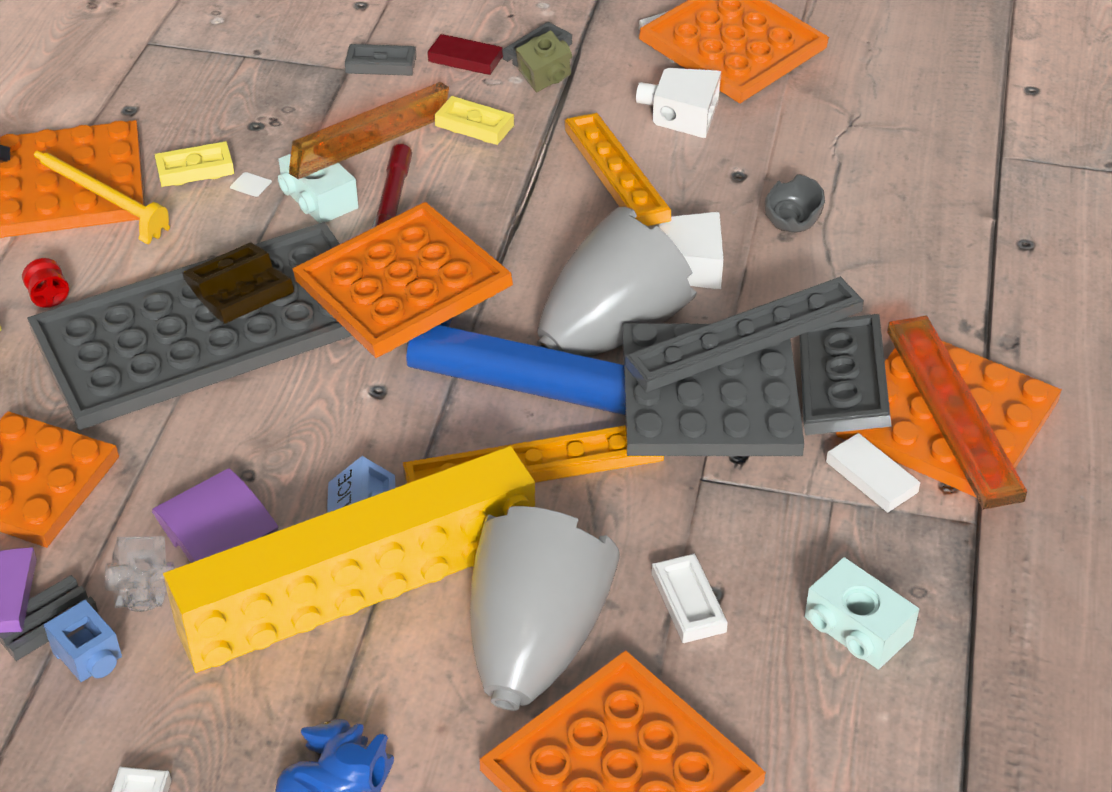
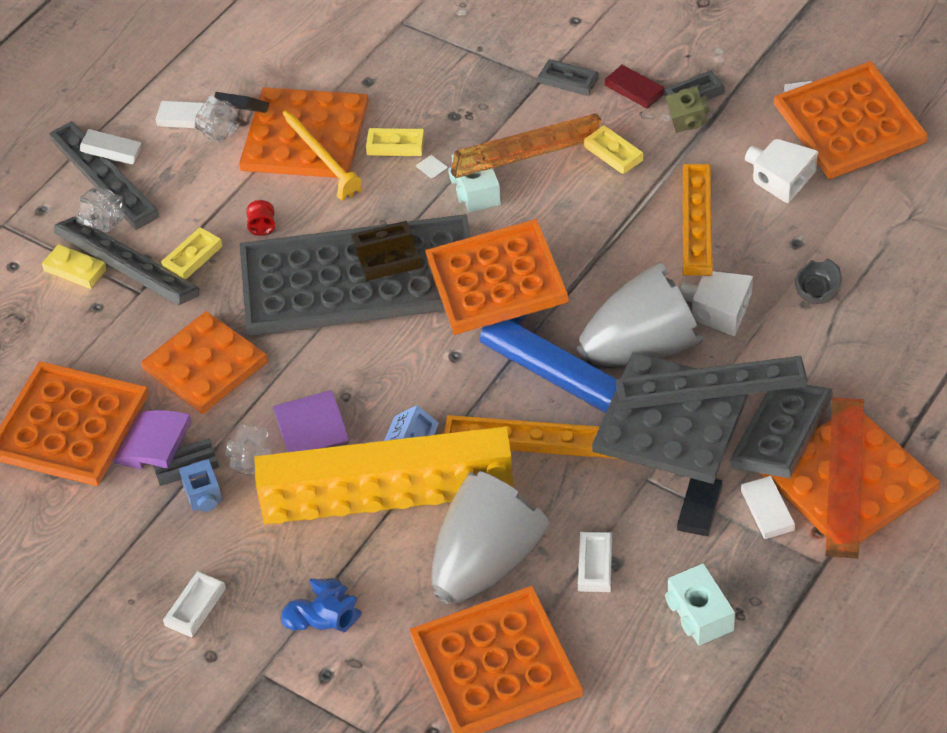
camera: 25 degrees right, 5 degrees up
dark red piece [372,144,412,228] -> none
none -> black tile [677,478,723,537]

